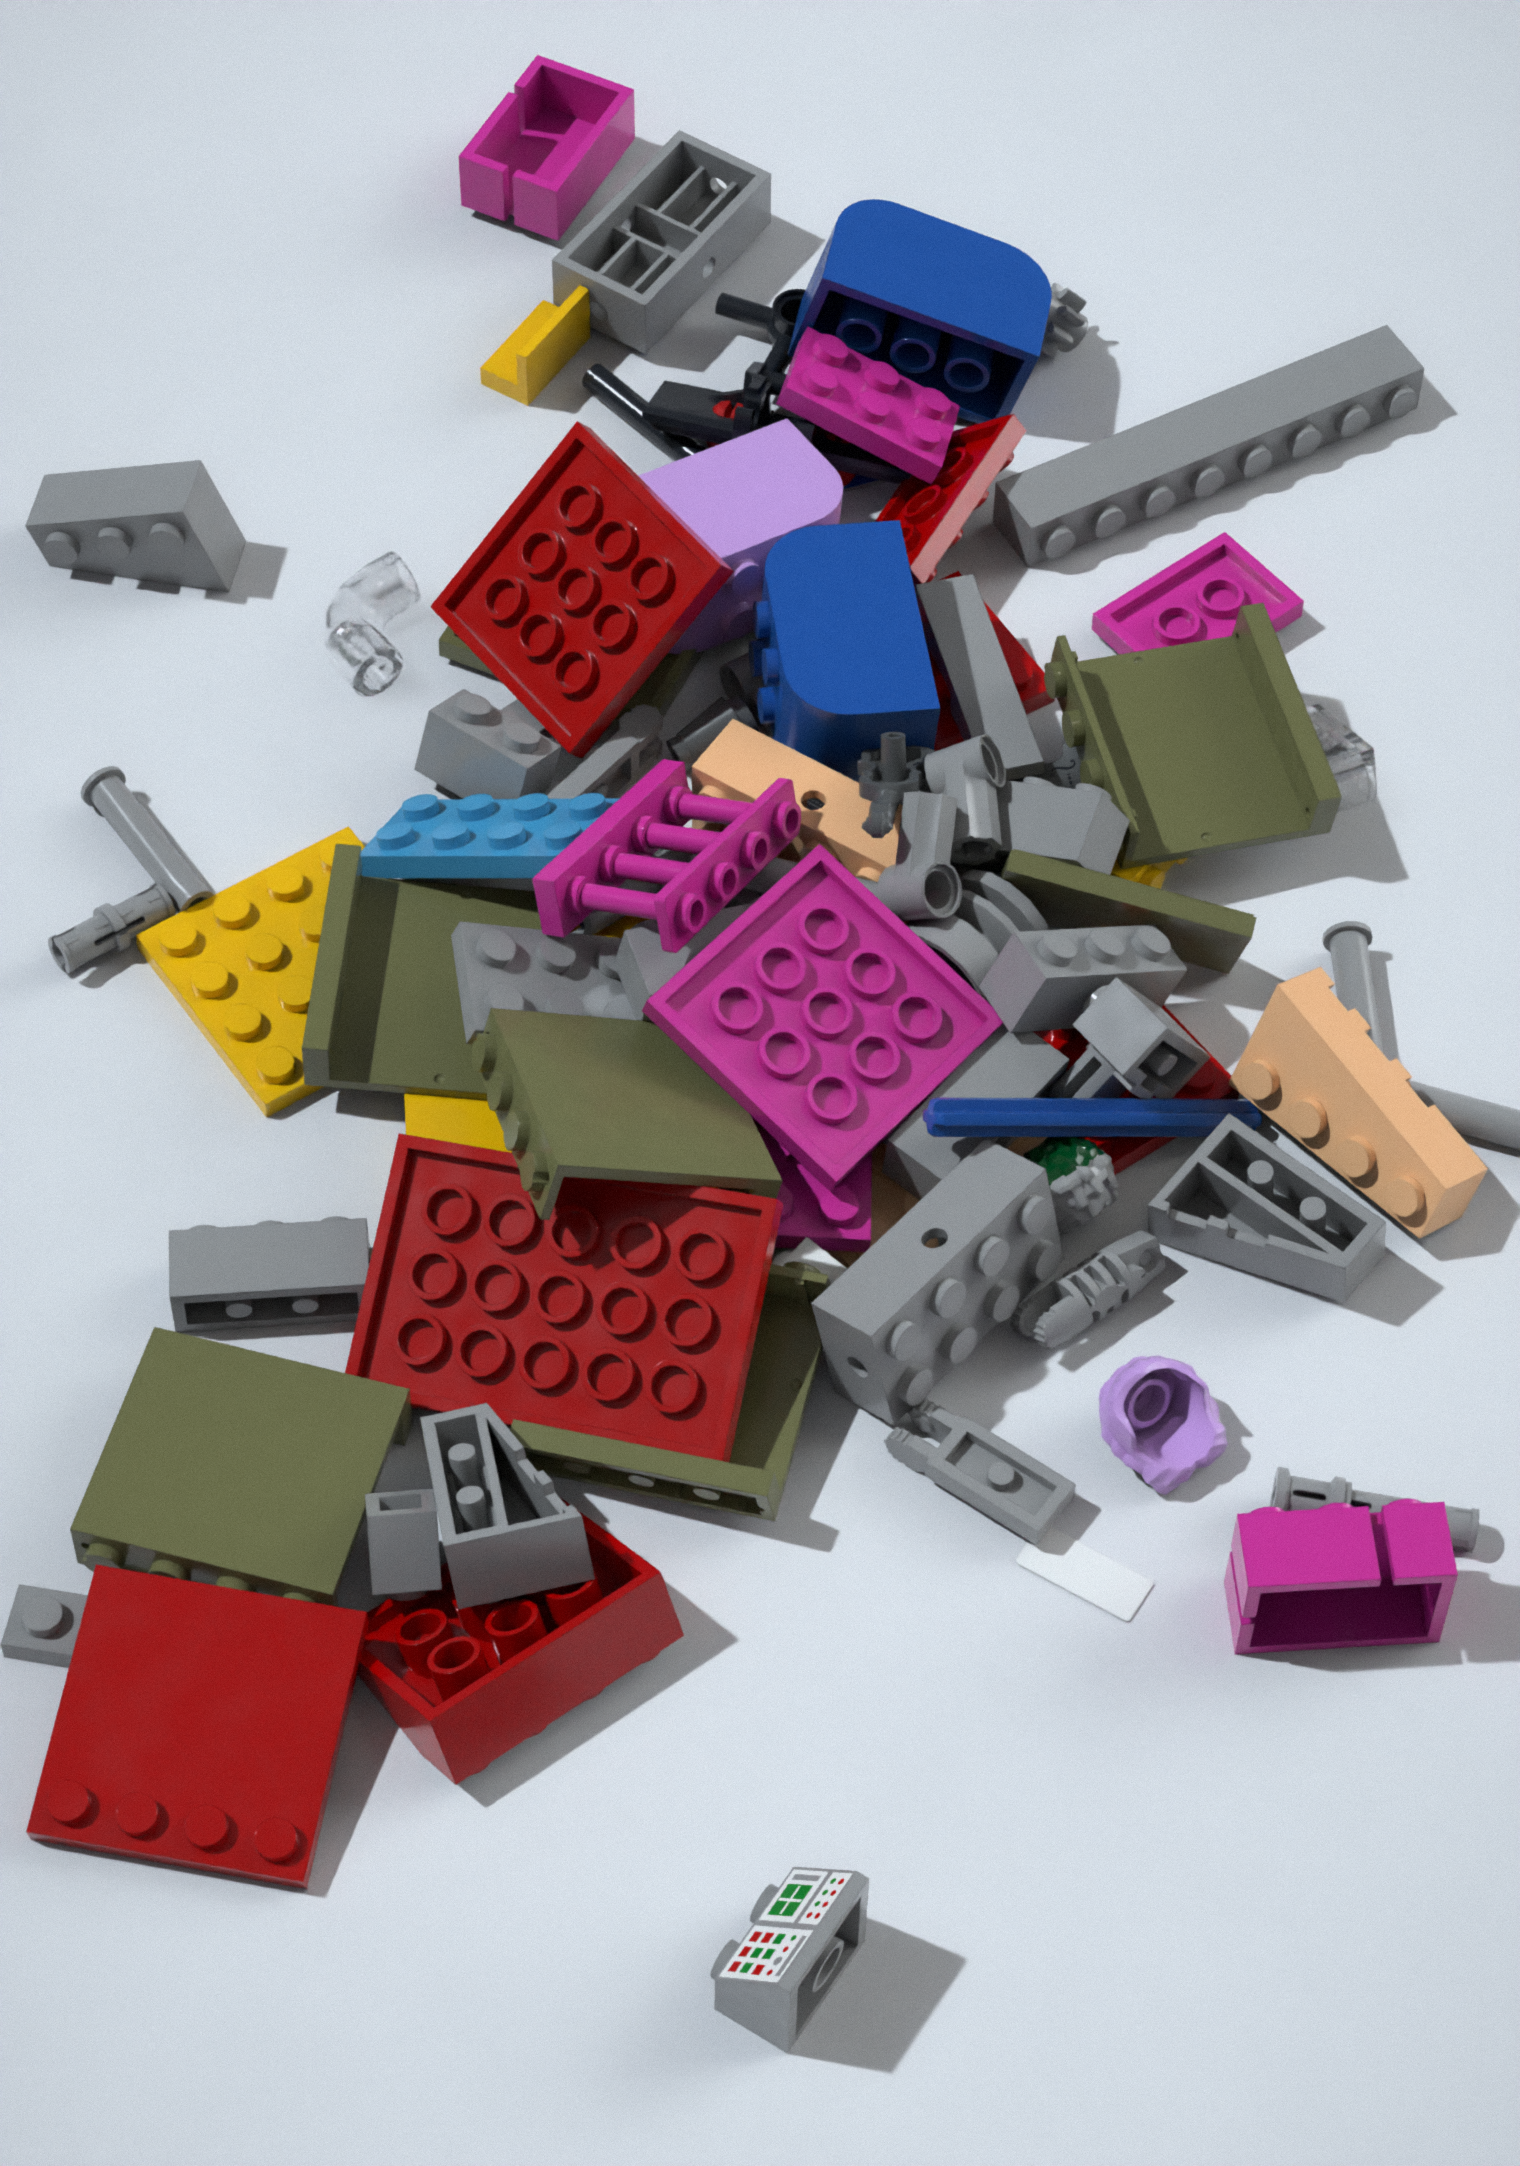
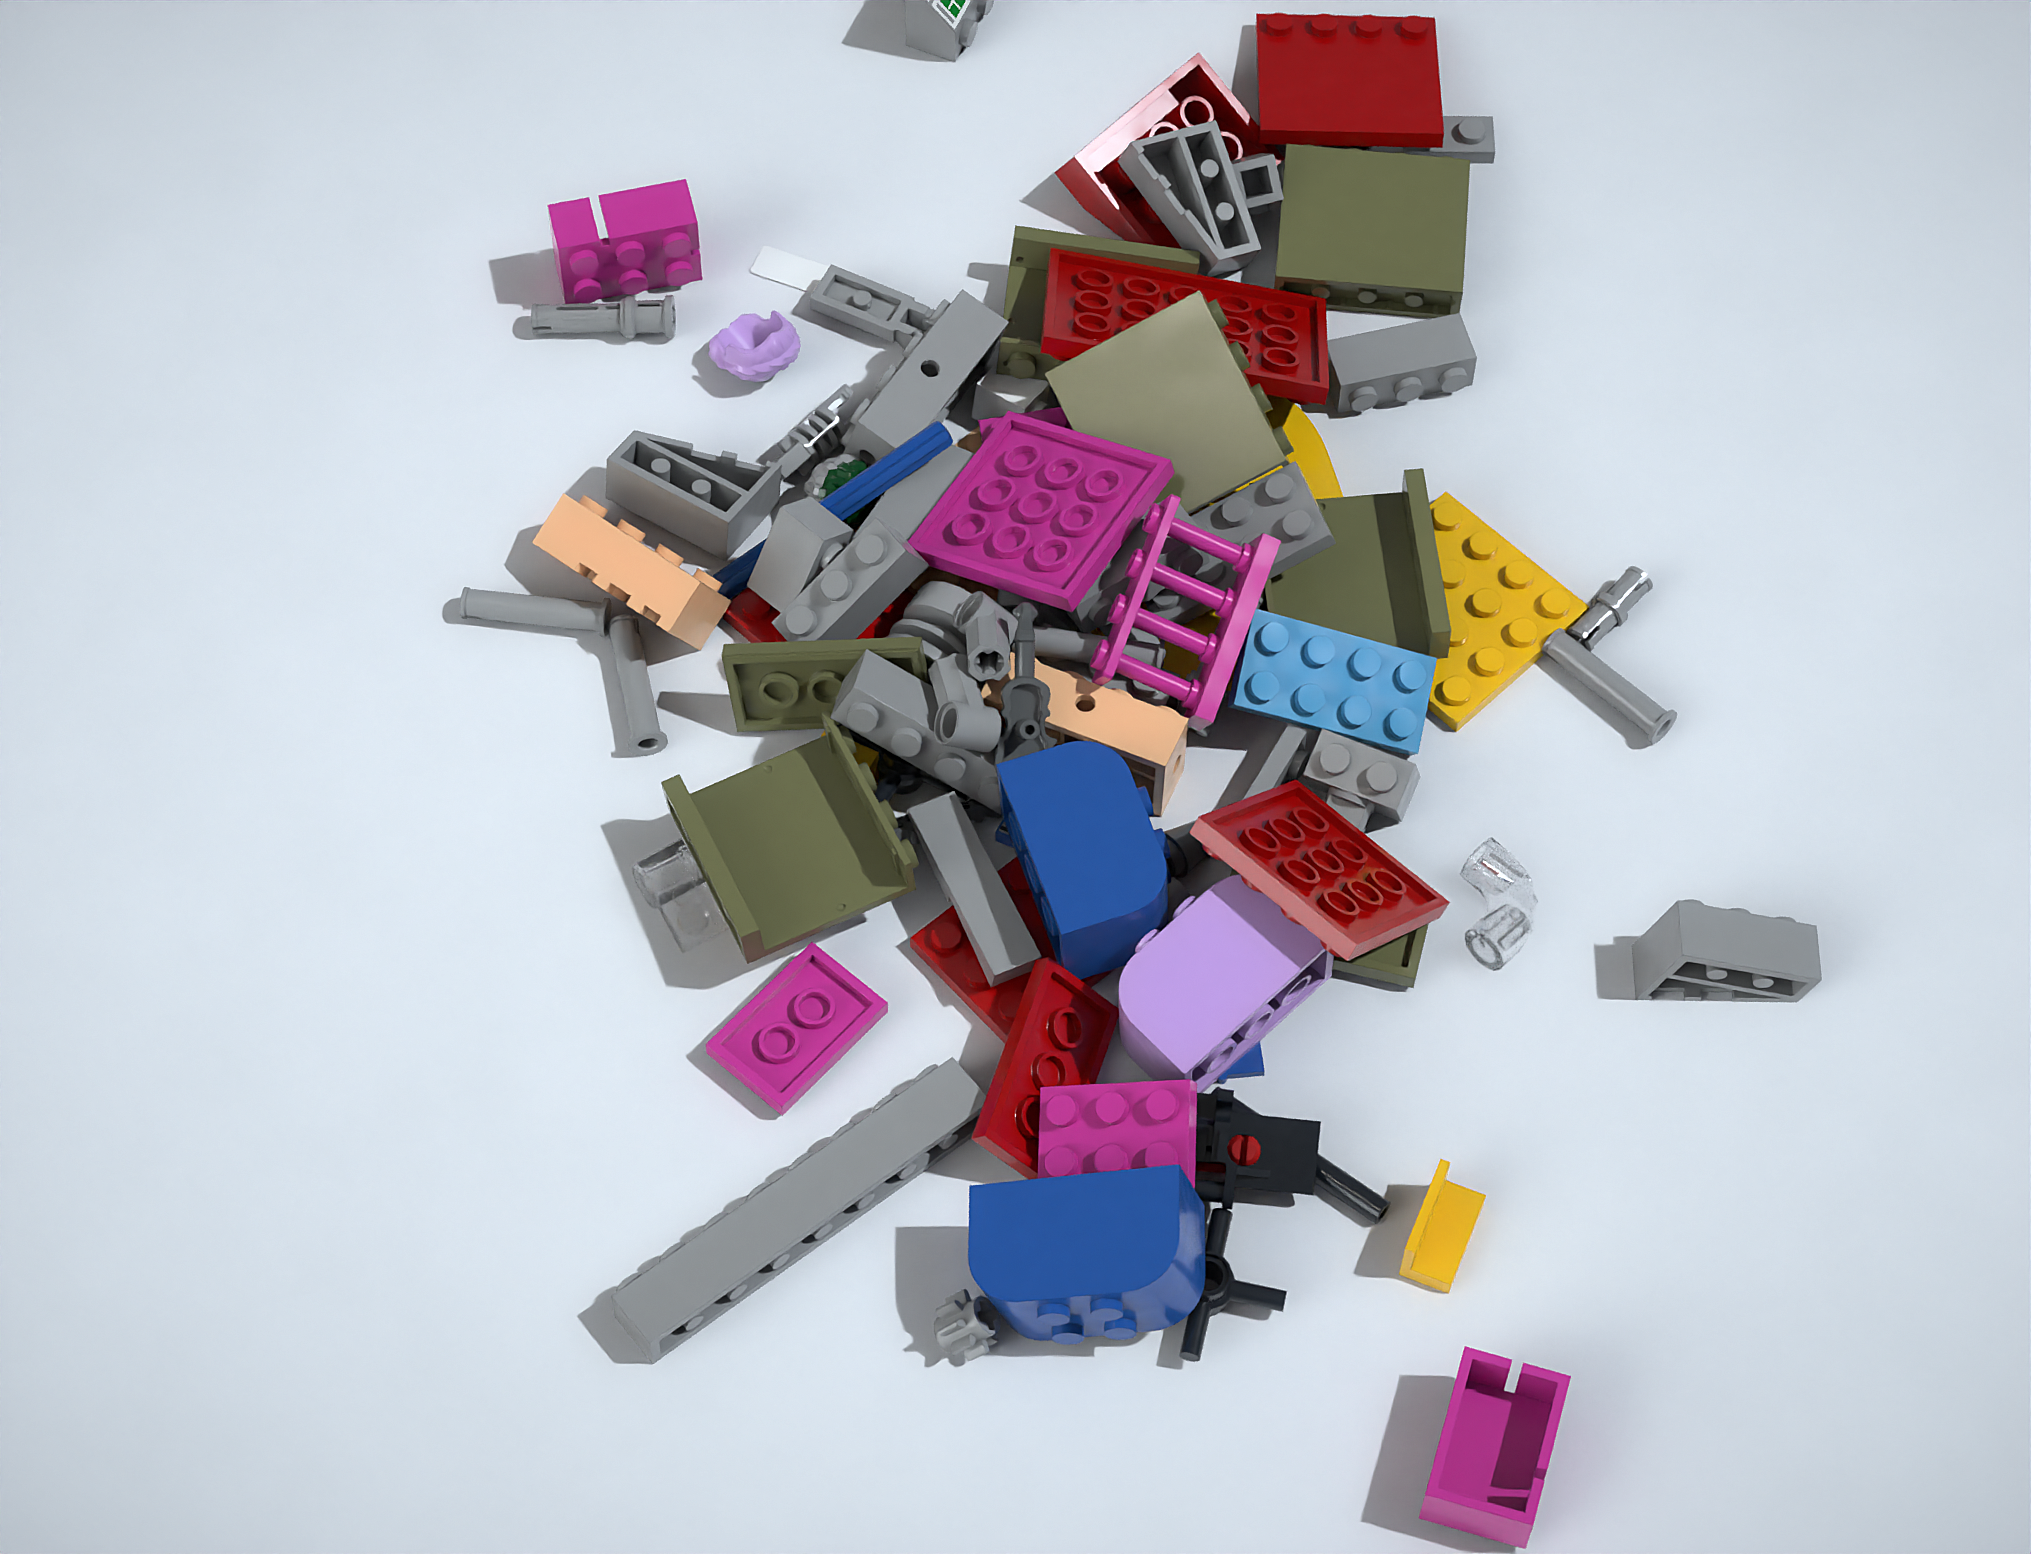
camera: 170 degrees right, 5 degrees up
light grey brick [552,130,771,354] -> none

